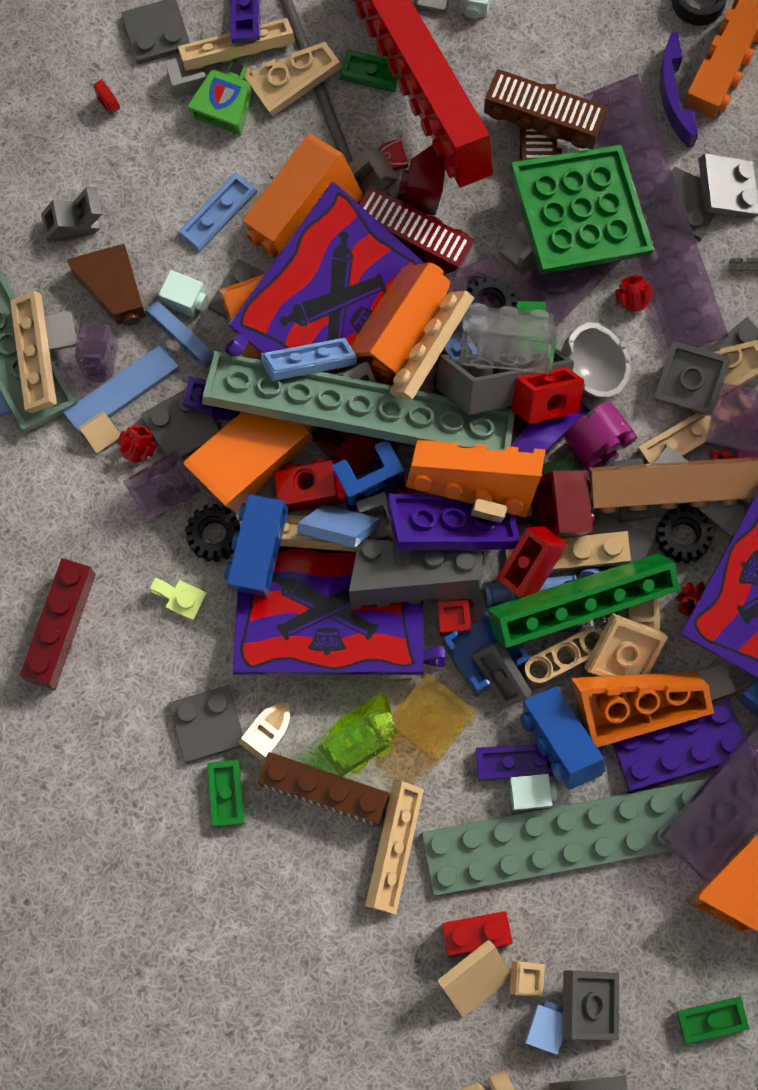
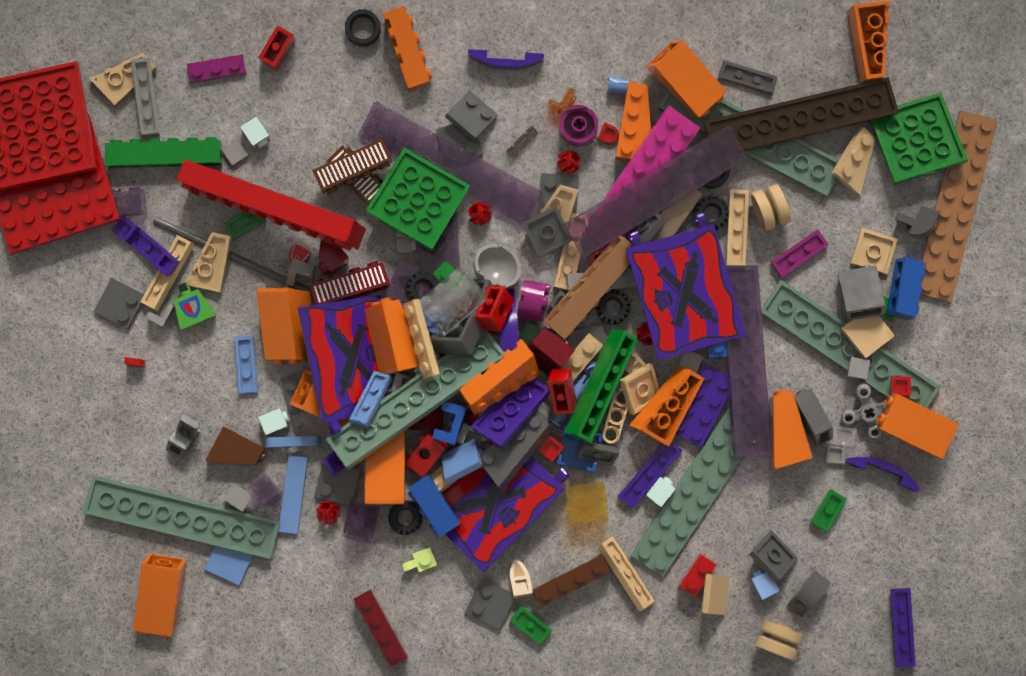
camera: 50 degrees left, 10 degrees up
tan plate [10,291,57,413] -> none
tan tile [78,411,120,453] -> none
clear neon green slope [317,691,398,777] -> none
tan tile [470,499,507,523] -> none
tan tile [509,961,545,998] -> none
blue brick [520,686,604,790] -> none
dark purple slope [660,32,698,148] -> none

